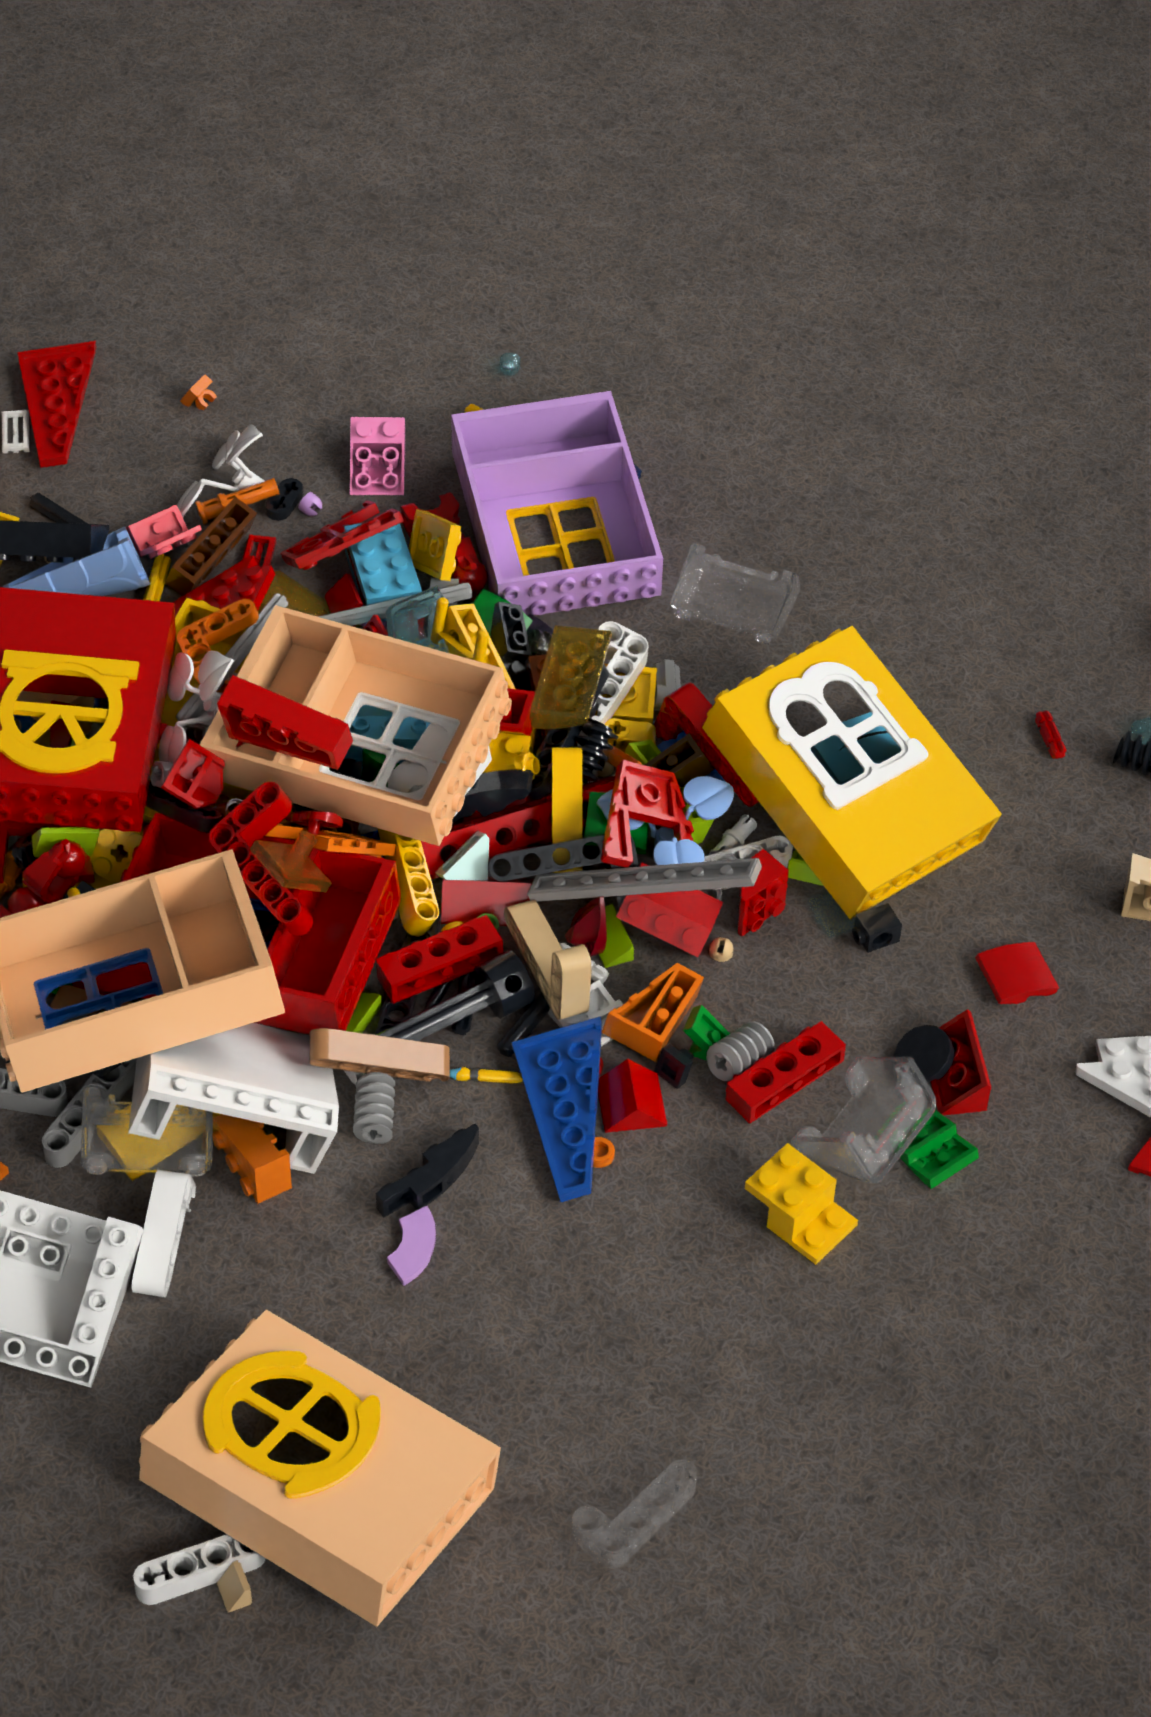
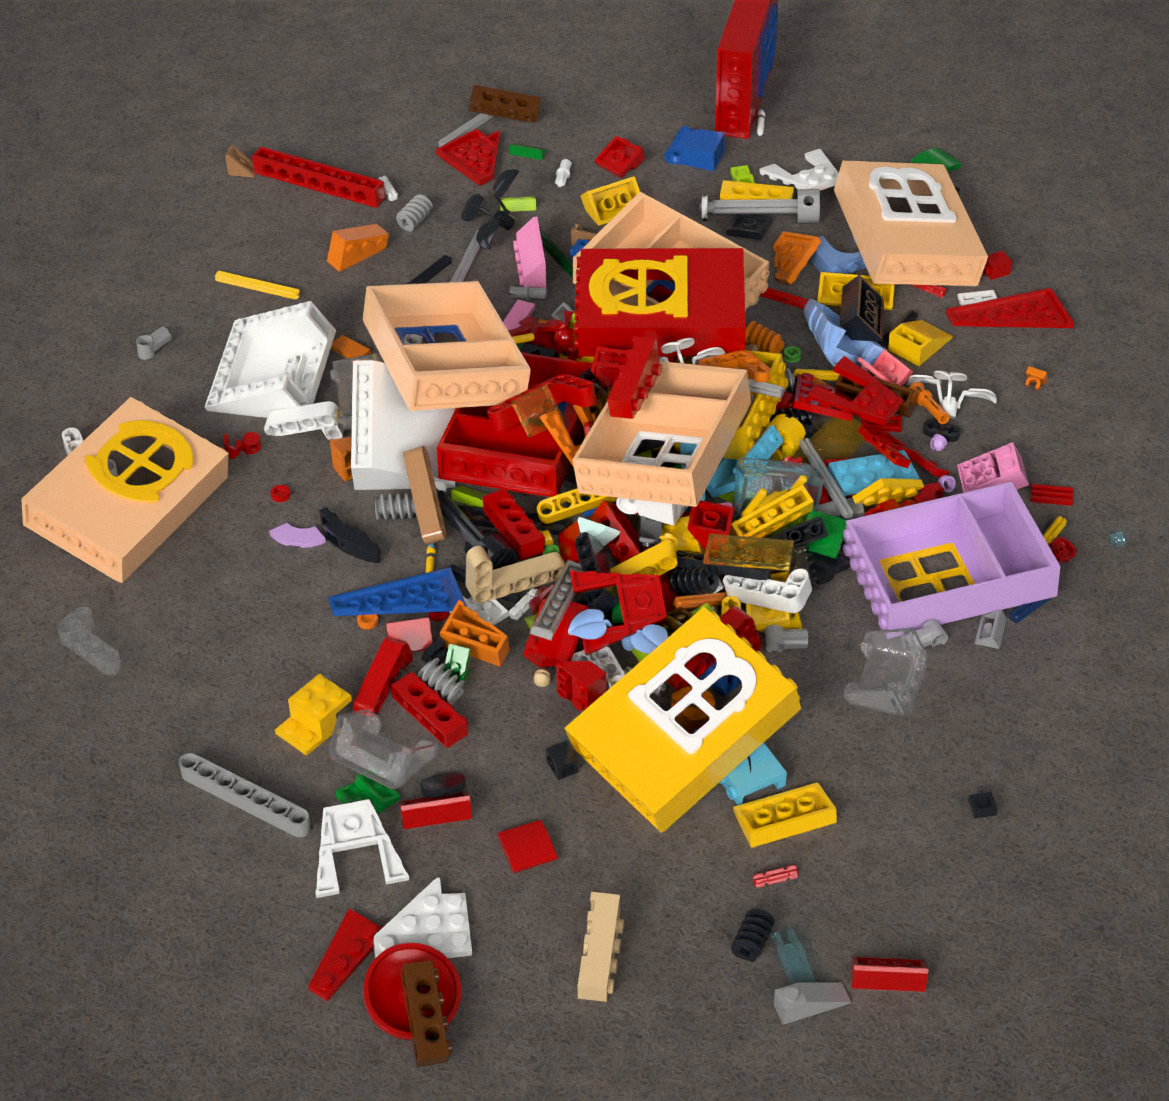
camera: 90 degrees right, 5 degrees down
none -> light grey beam [179,753,311,837]
none -> red leg [223,432,261,459]
none -> red tile [270,485,291,502]
none -> white wing [316,799,409,898]
none -> red beam [353,636,413,718]
none -> yellow slope [733,782,837,848]
none -> red wing [806,356,904,426]
none -> yellow slope [888,320,953,366]
none -> light grey piece [901,619,948,652]
none -> lavender hinge [938,475,956,492]
none -> black tile [968,792,998,819]
none -> light grey slope [974,610,1007,649]
none -> red tile [1031,484,1073,506]

